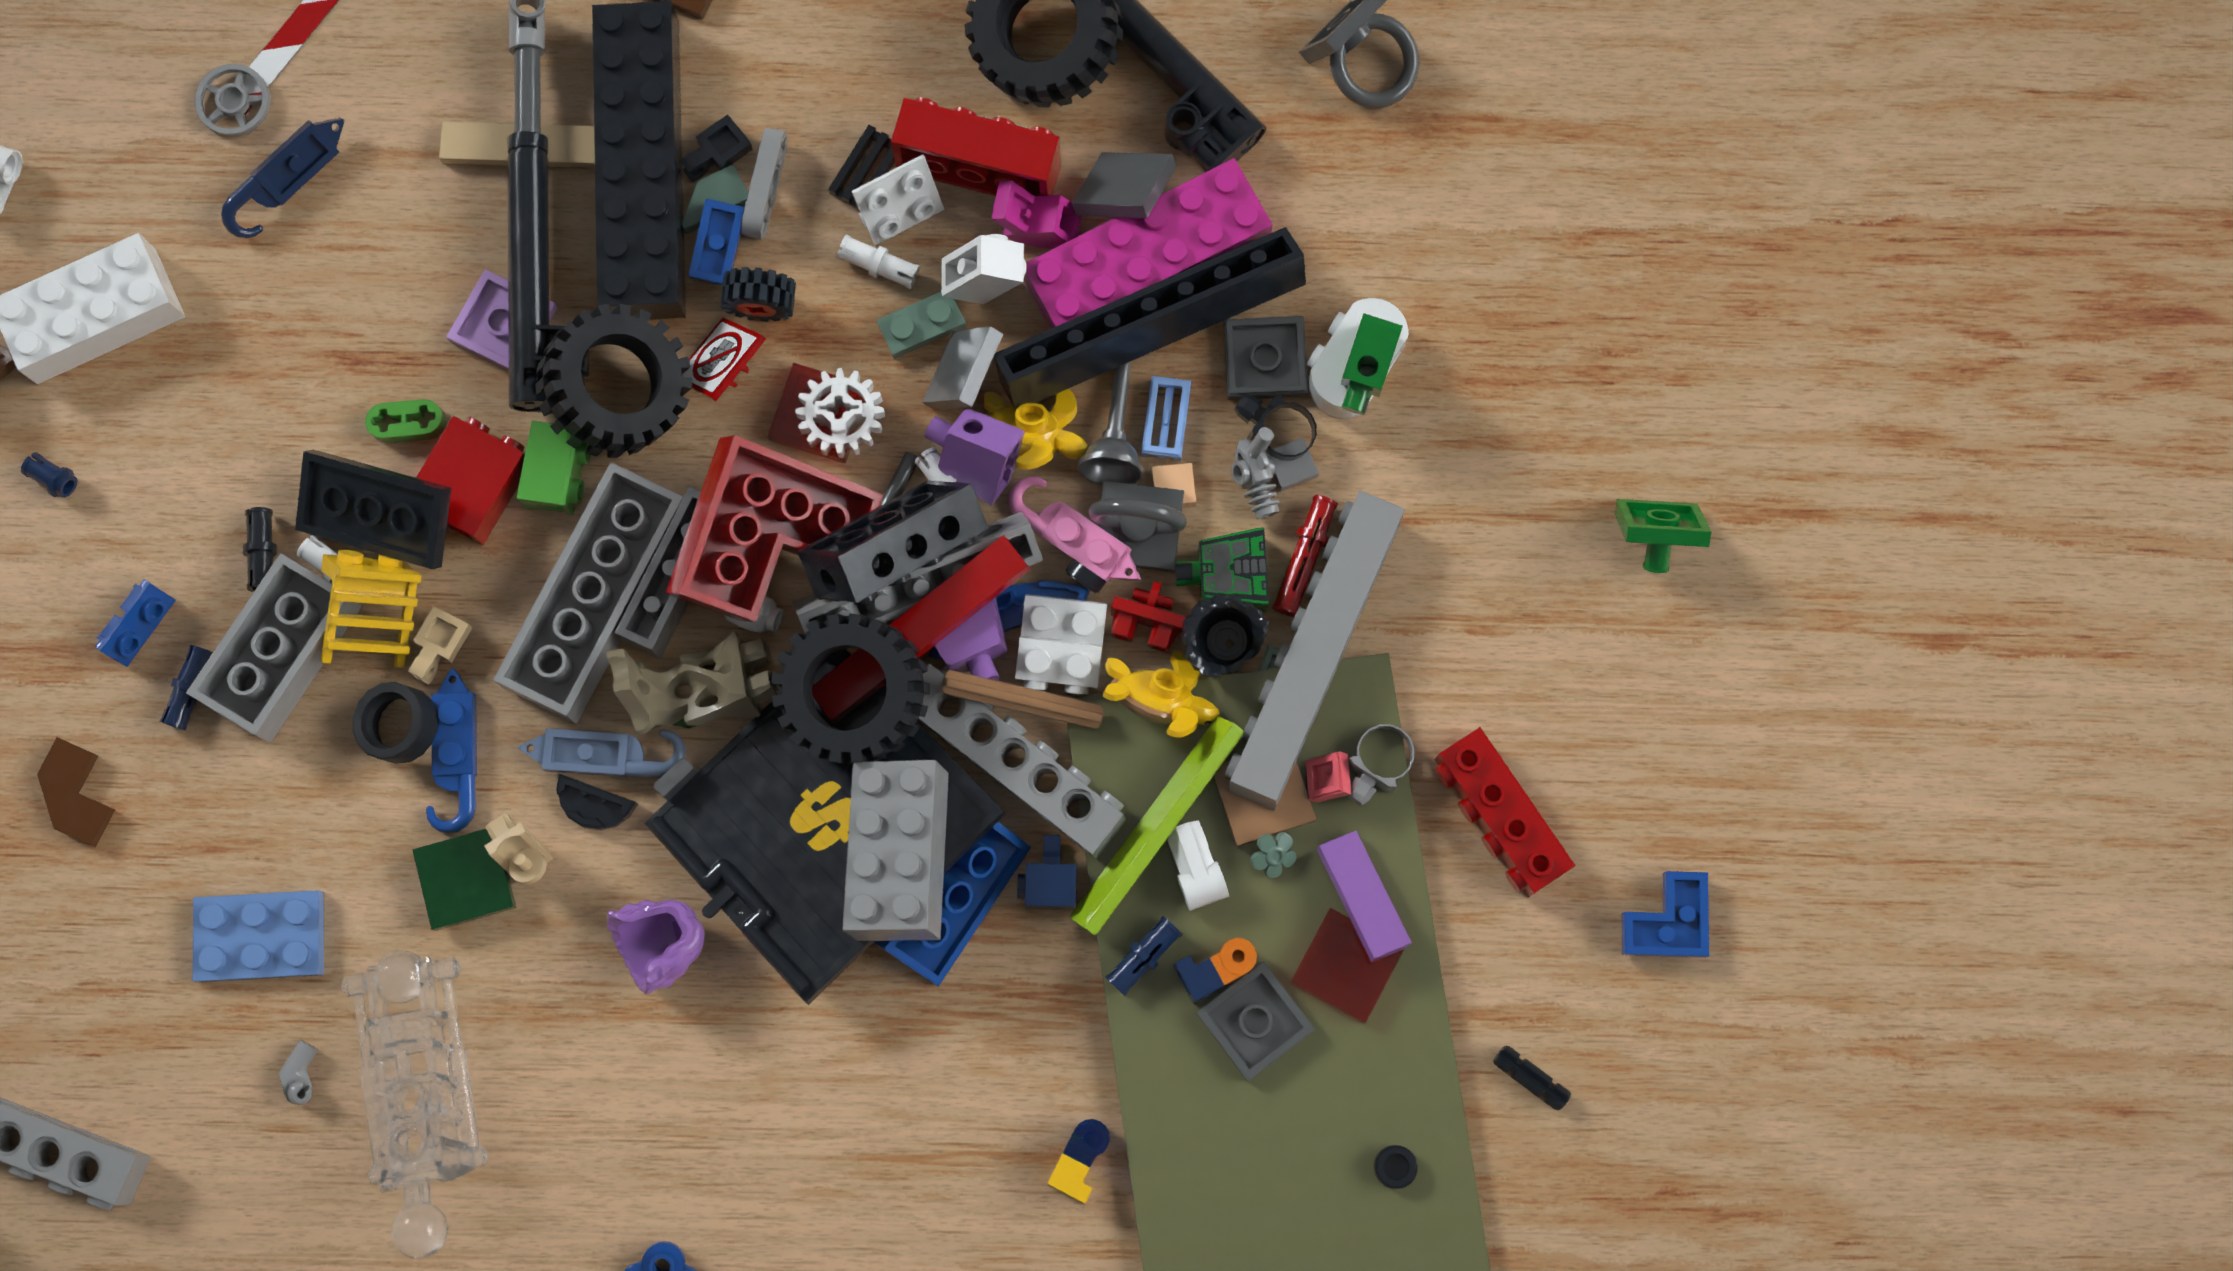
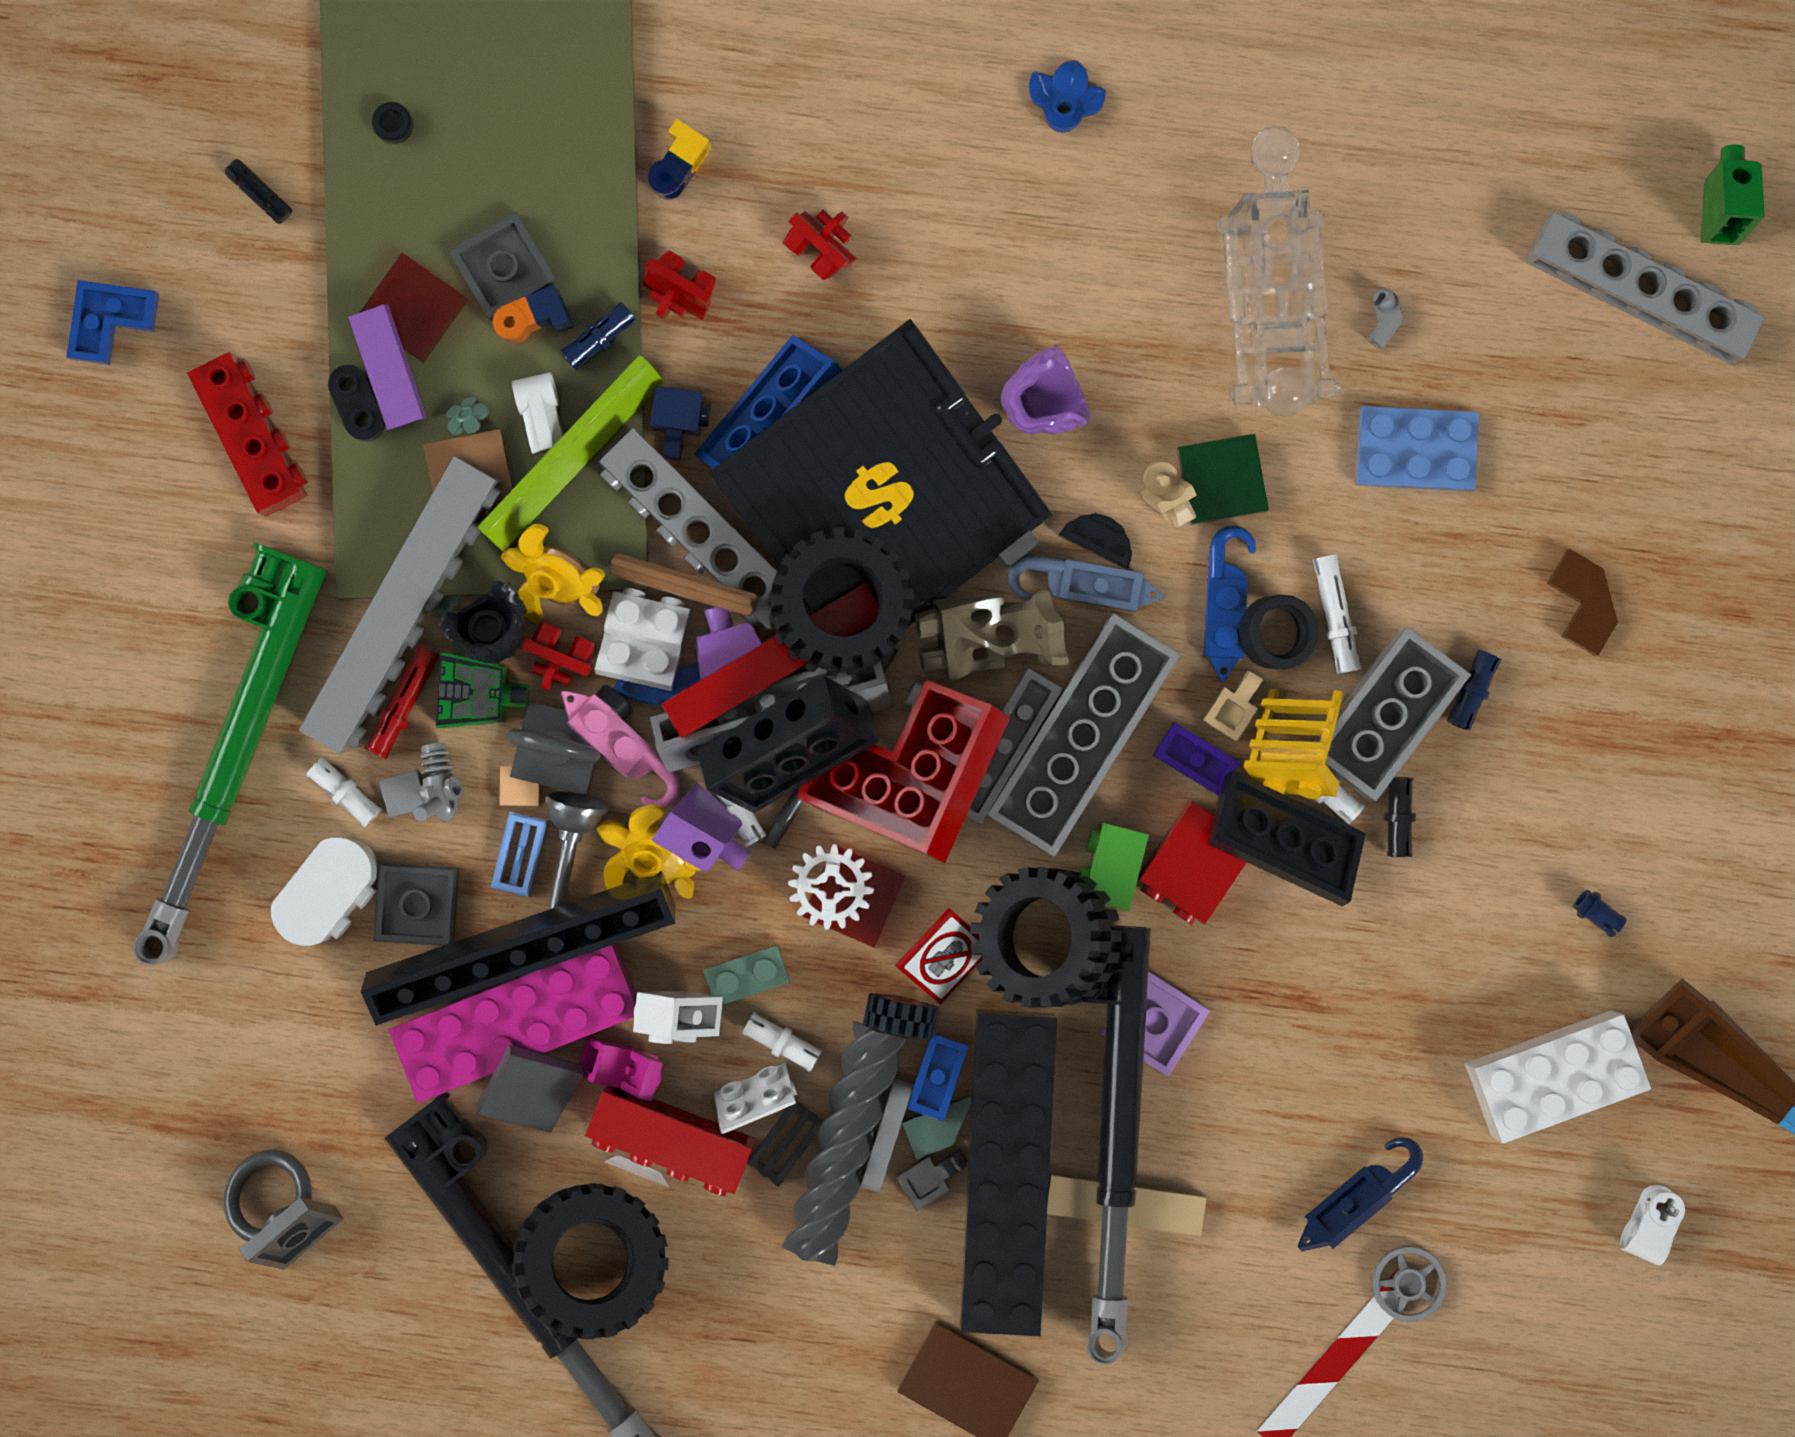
camera: 175 degrees left, 10 degrees up
blue hinge [95,579,176,667] -> none
bright green beam [365,399,447,443] -> none
light grey brick [843,760,949,941] -> none
dark grey tile [922,326,1003,410] -> none
black piece [1234,394,1317,461] -> none
coral tile [1305,751,1351,803] -> none
green torso [1340,313,1403,415] -> none
light grey piece [1348,724,1415,806] -> none
green tile [1615,499,1712,573] -> none
none -> green piece [133,542,327,965]
none -> white pin [306,757,382,828]
none -> black plate [328,365,385,442]
none -> red hips [642,250,716,320]
none -> dark grey piece [782,1021,907,1266]
none -> red hips [783,209,857,280]
none -> dark purple plate [1152,722,1241,796]
none -> white pin [1312,555,1362,674]

